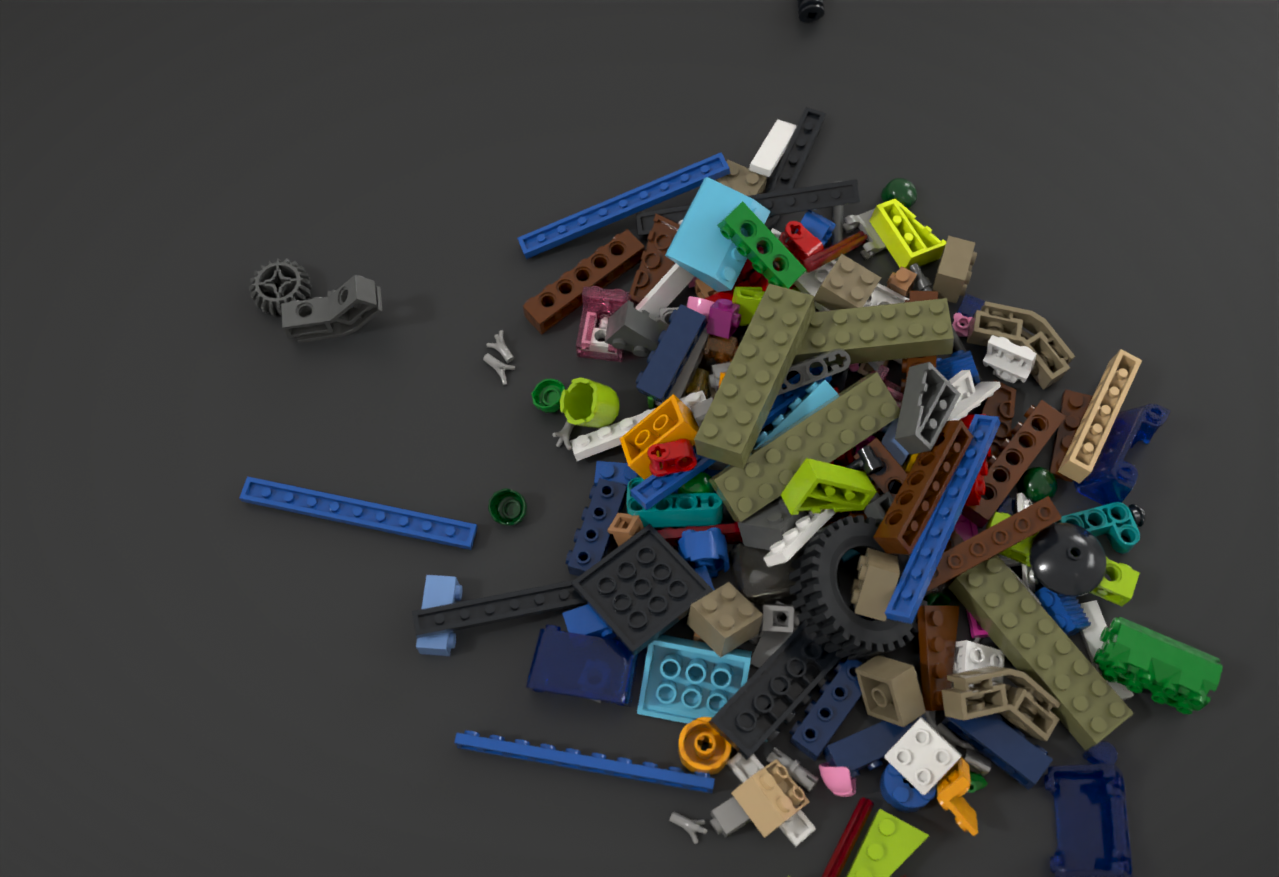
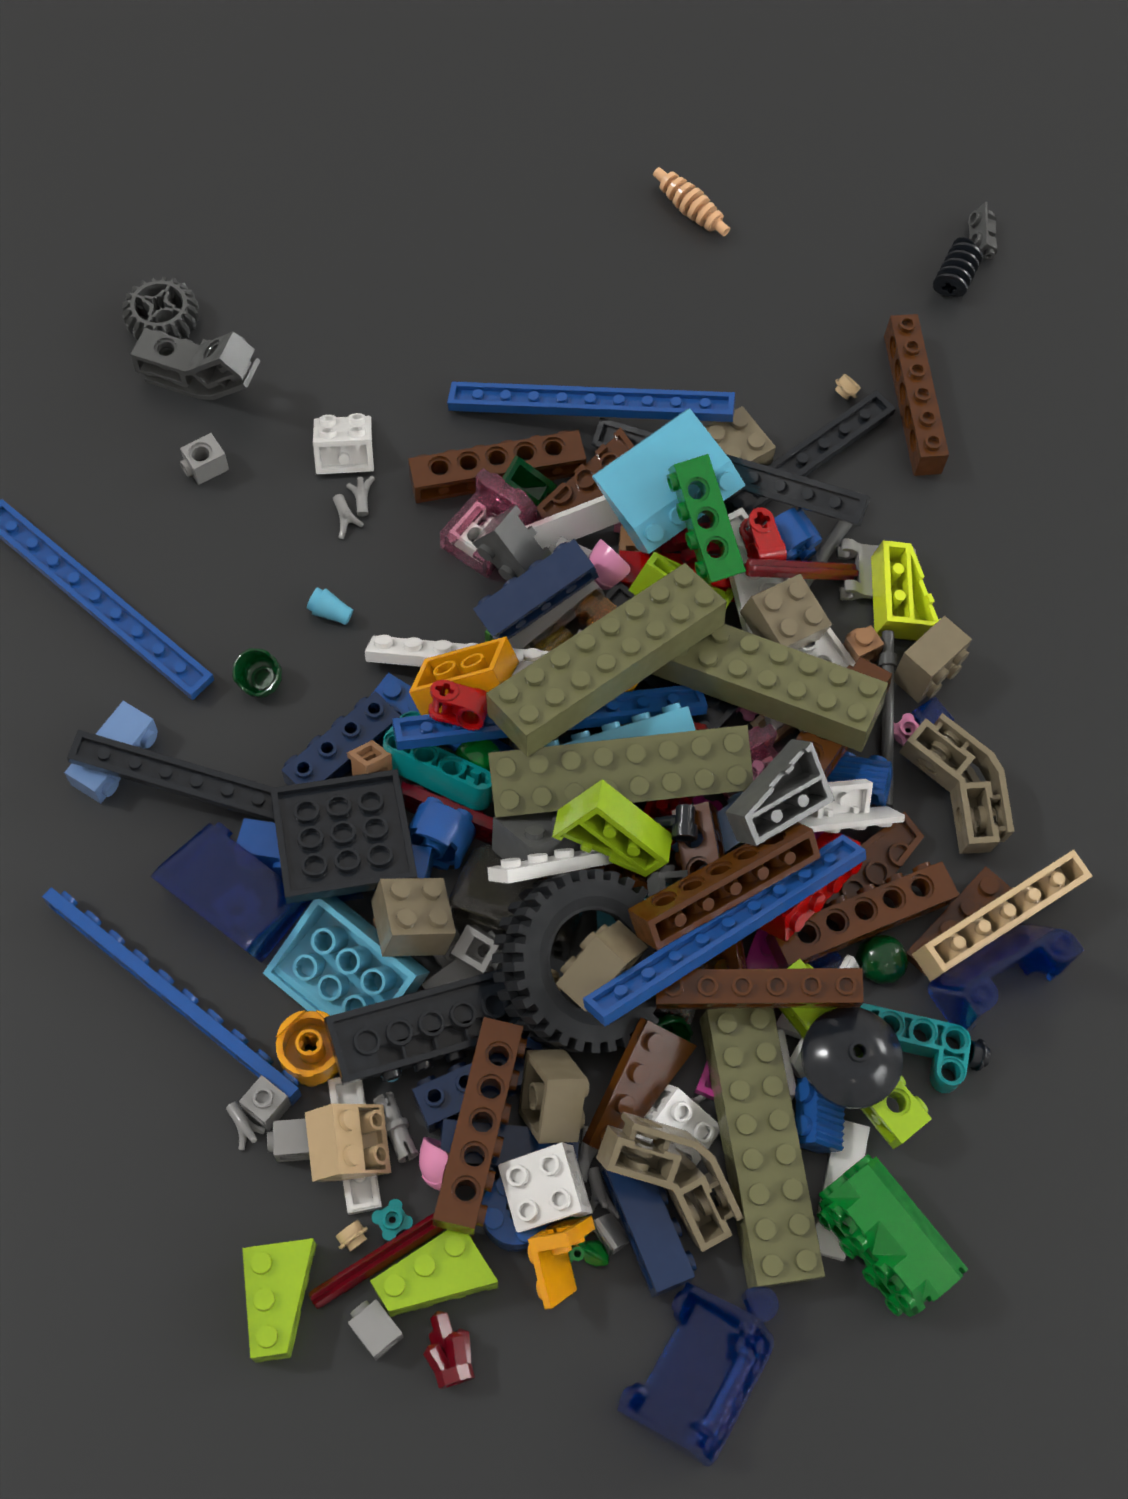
camera: 20 degrees right, 0 degrees up
green hair [531,379,566,413] -> none
light grey bar [552,419,575,450] -> none
lime cylinder [560,377,620,429] -> none
magenta brick [706,299,741,339] -> none
white tile [749,119,797,177] -> none
dark grey beam [778,348,851,395] -> none
dark green hair [881,178,917,209] -> none
white slope [983,335,1037,383] -> none
none -> light grey brick [180,433,229,485]
none -> light grey brick [239,1075,291,1131]
none -> medium azure cone [306,587,354,625]
none -> white bracket [313,413,374,474]
none -> tan plate [335,1220,368,1252]
none -> teal plate [372,1199,413,1241]
none -> reddish brown brick [433,1017,528,1236]
none -> dark green slope [501,455,557,507]
none -> light nougat piece [653,167,730,236]
none -> tan plate [835,374,861,400]
none -> reddish brown brick [884,314,949,476]

